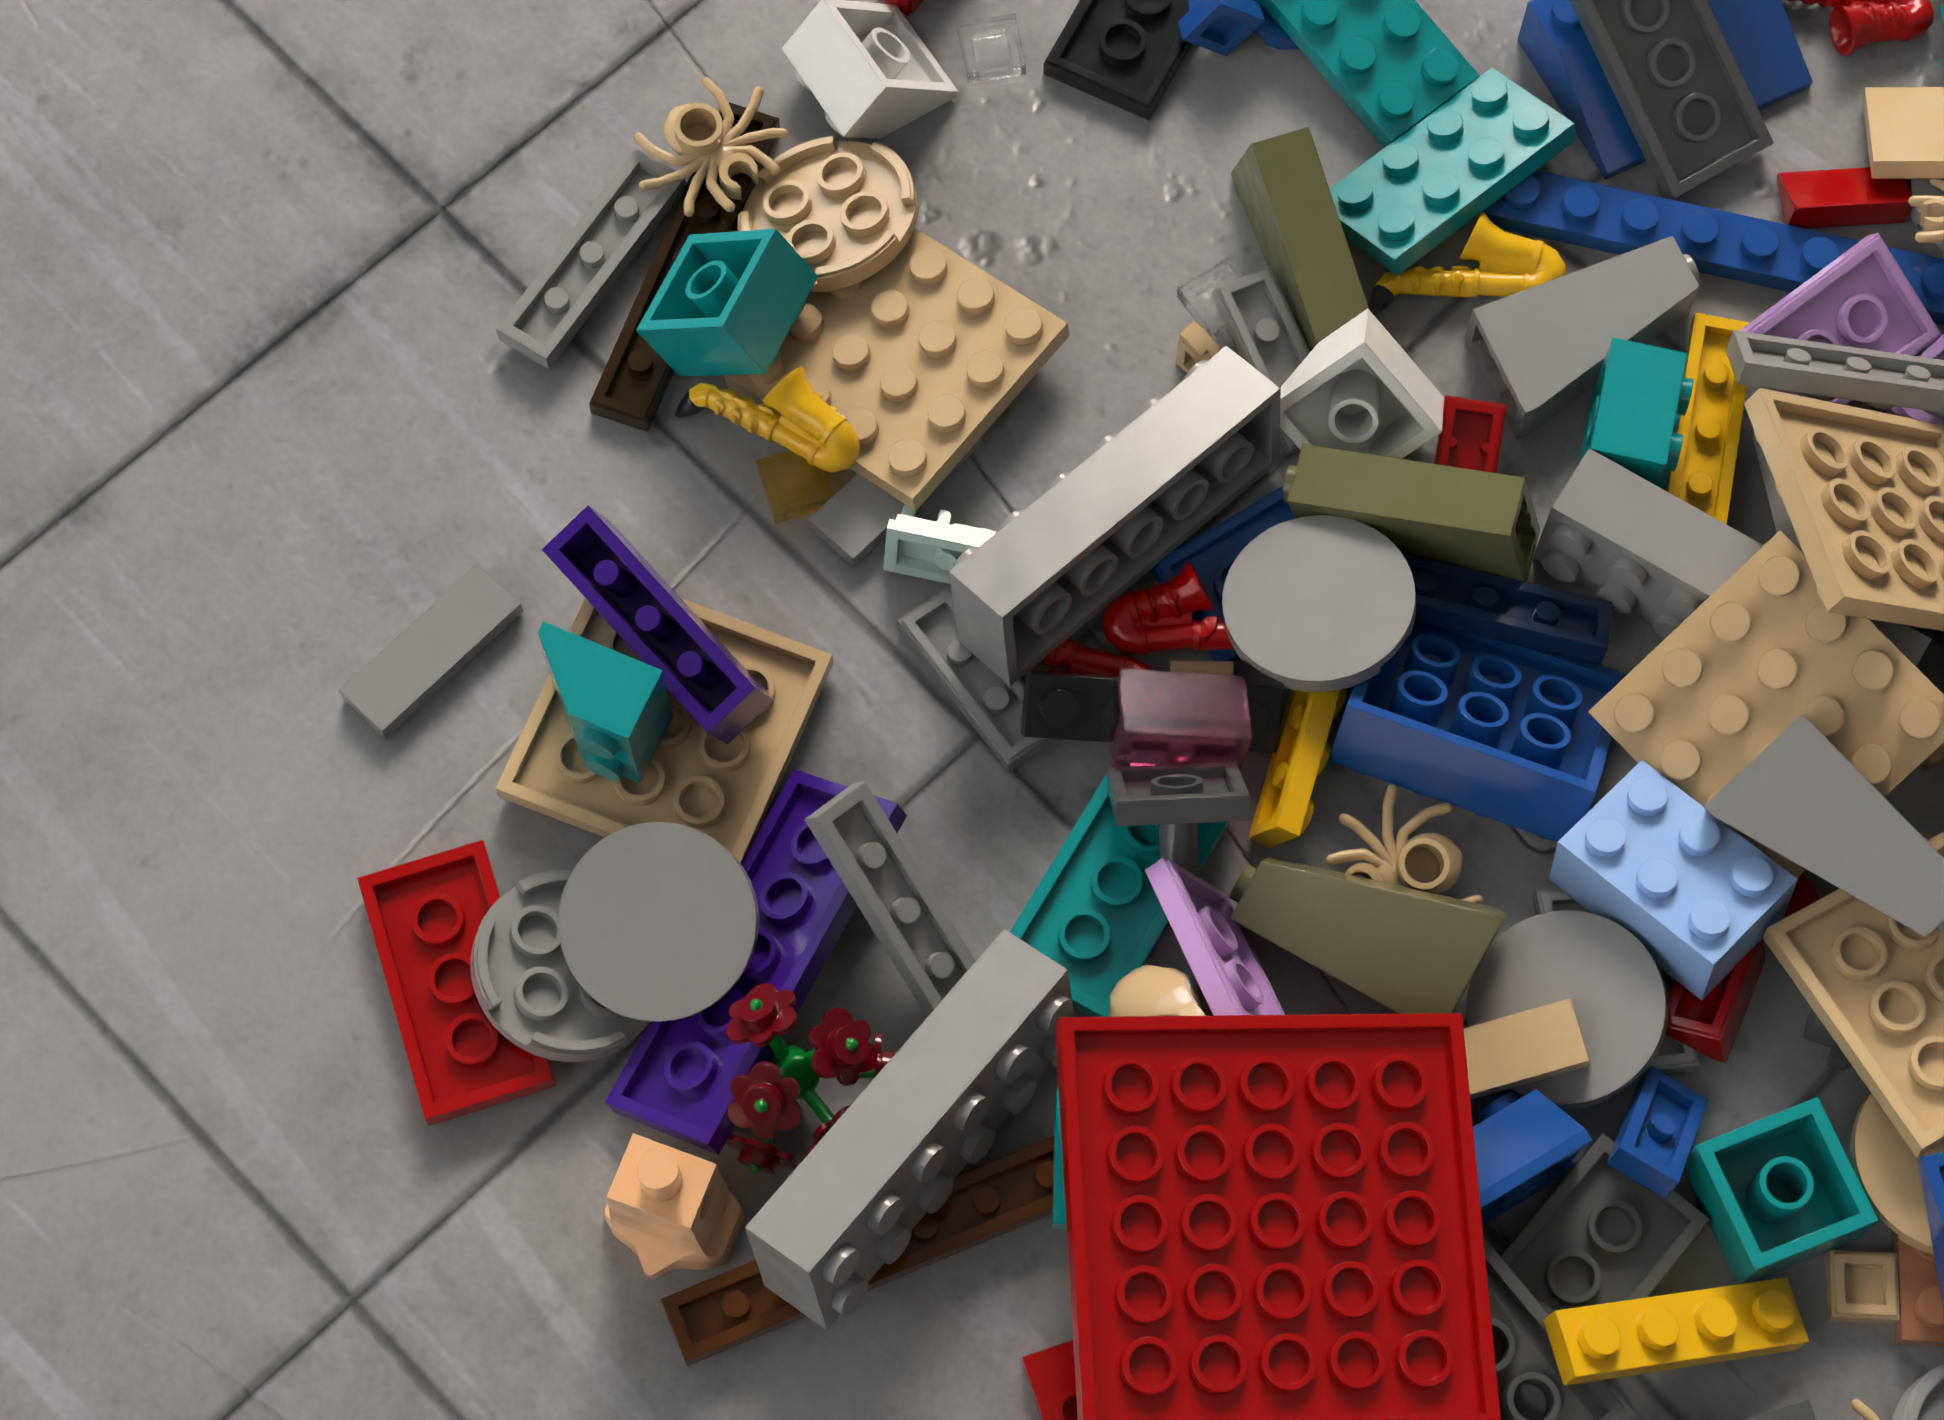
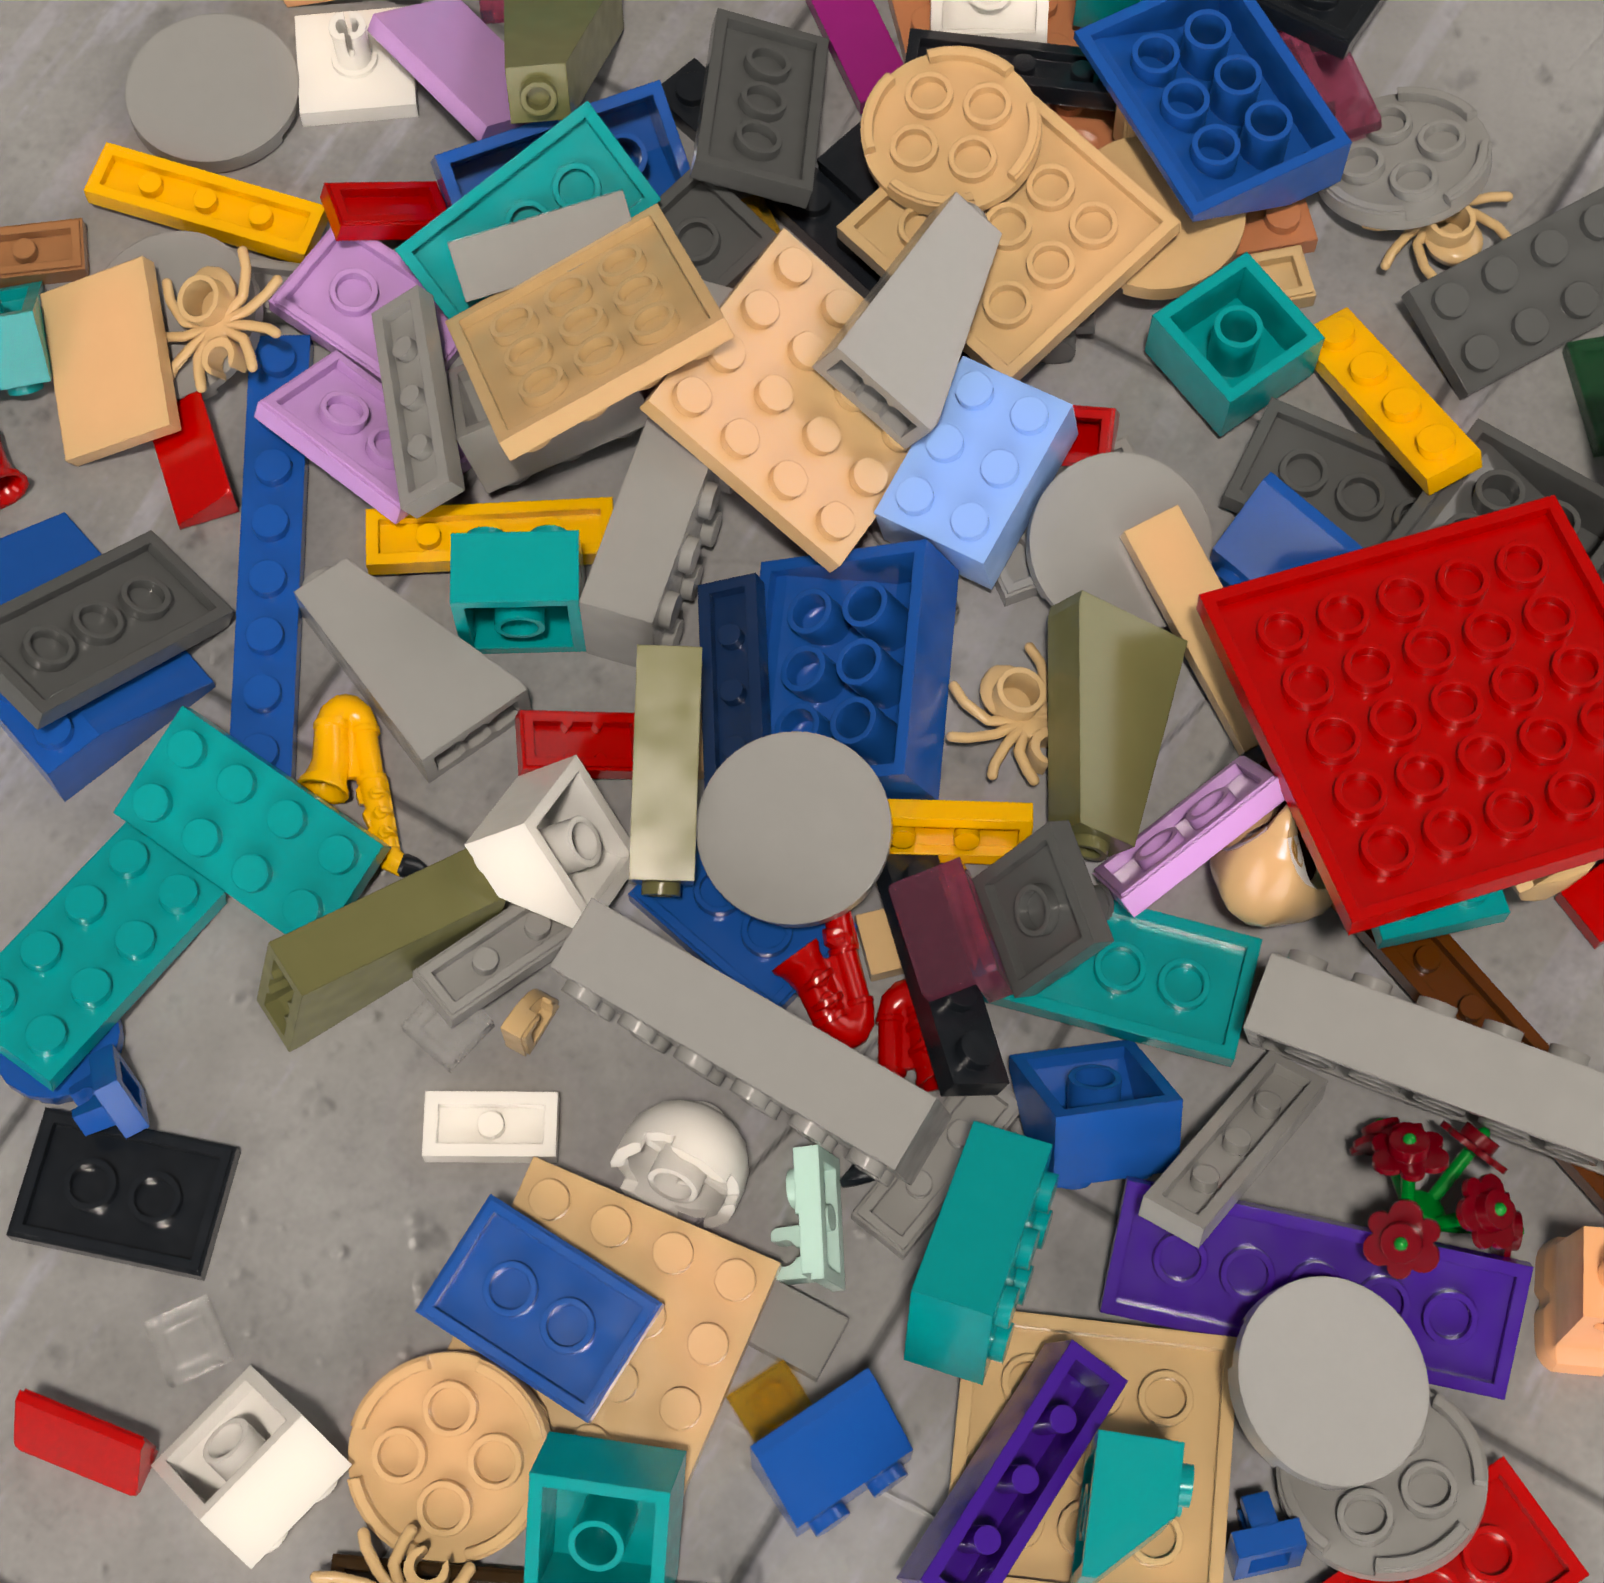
camera: 105 degrees left, 0 degrees up
yellow piece [675,366,860,473] -> none
blue plate [1607,1066,1708,1199] -> none
none -> blue tile [415,1194,665,1424]
none -> white plate [422,1091,560,1163]
none -> white cylinder [610,1100,749,1228]
none -> blue slope [750,1368,913,1537]
none -> teal brick [903,1121,1059,1385]
none -> blue slope [1009,1040,1183,1190]
none -> blue tile [1226,1491,1307,1581]

